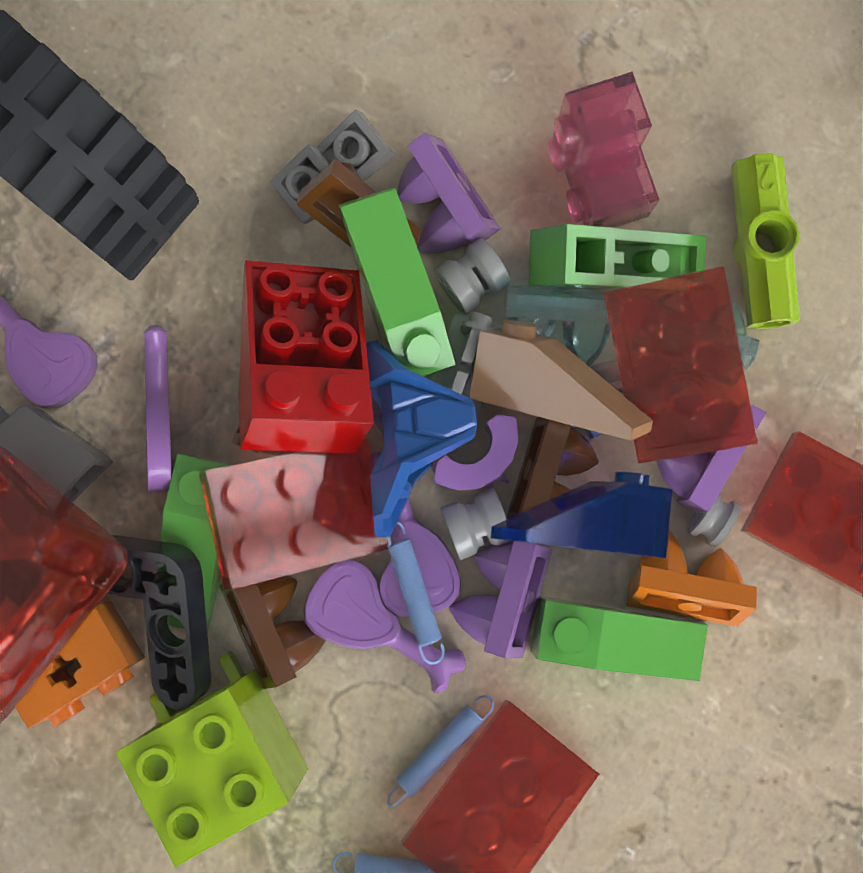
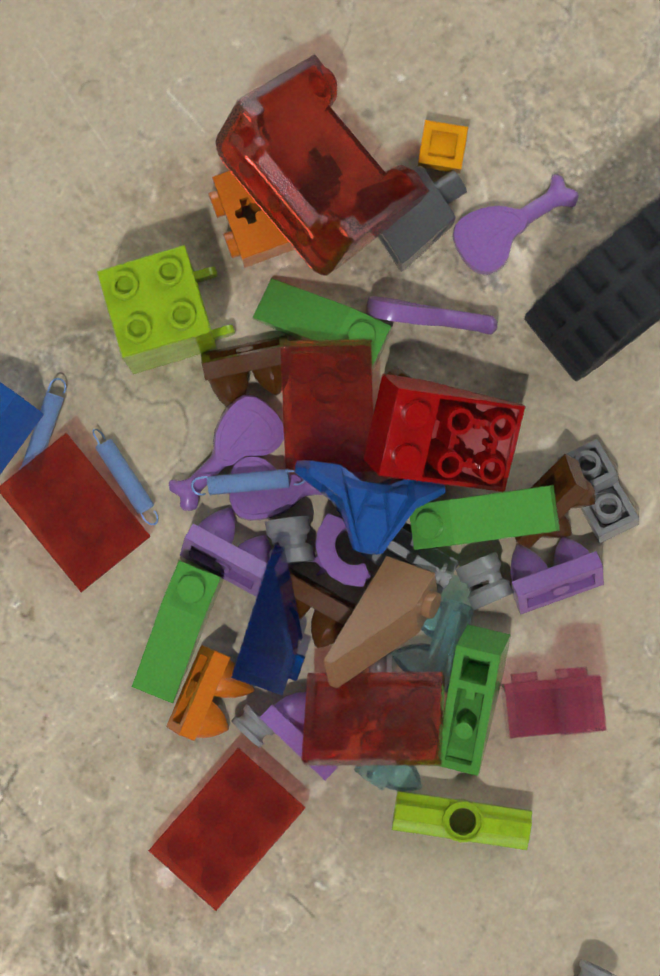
camera: 100 degrees right, 0 degrees up
black beam [47,531,211,710] -> none

